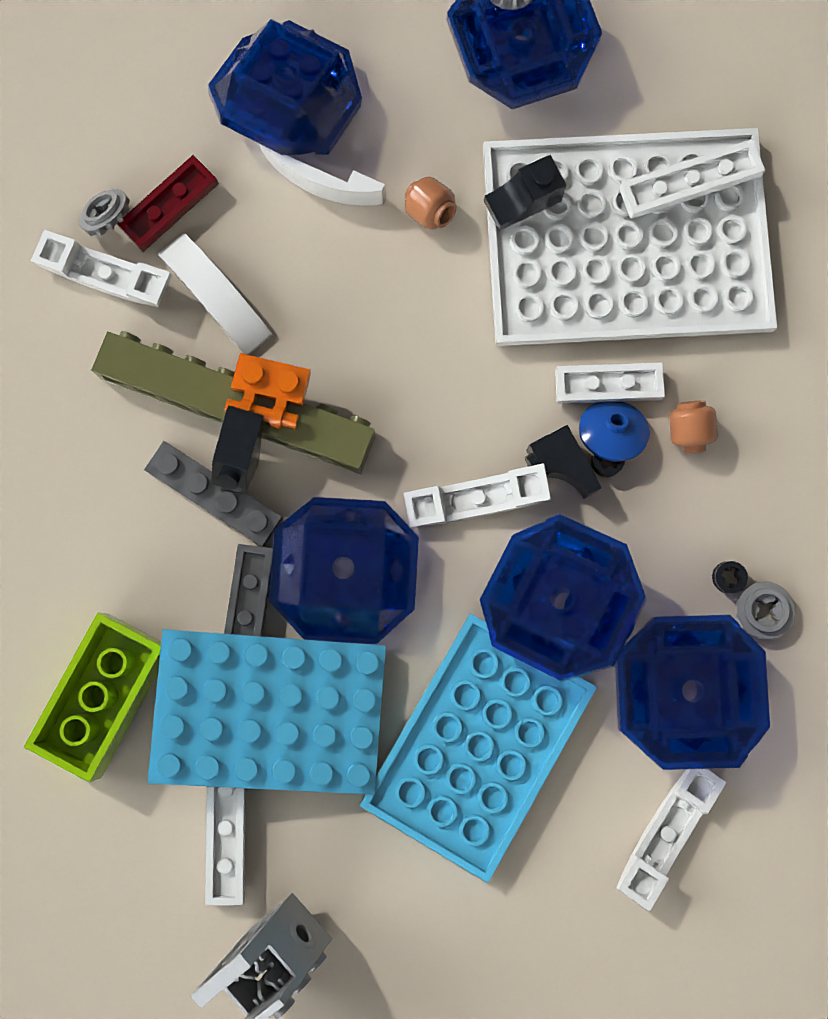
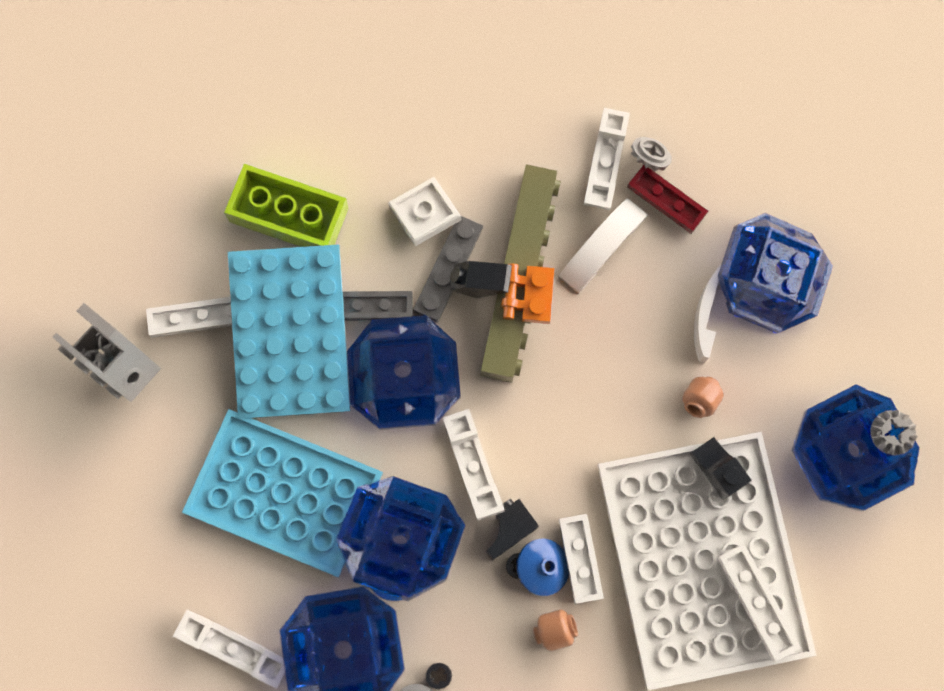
camera: 80 degrees right, 5 degrees down
none -> white tile [388,177,462,246]

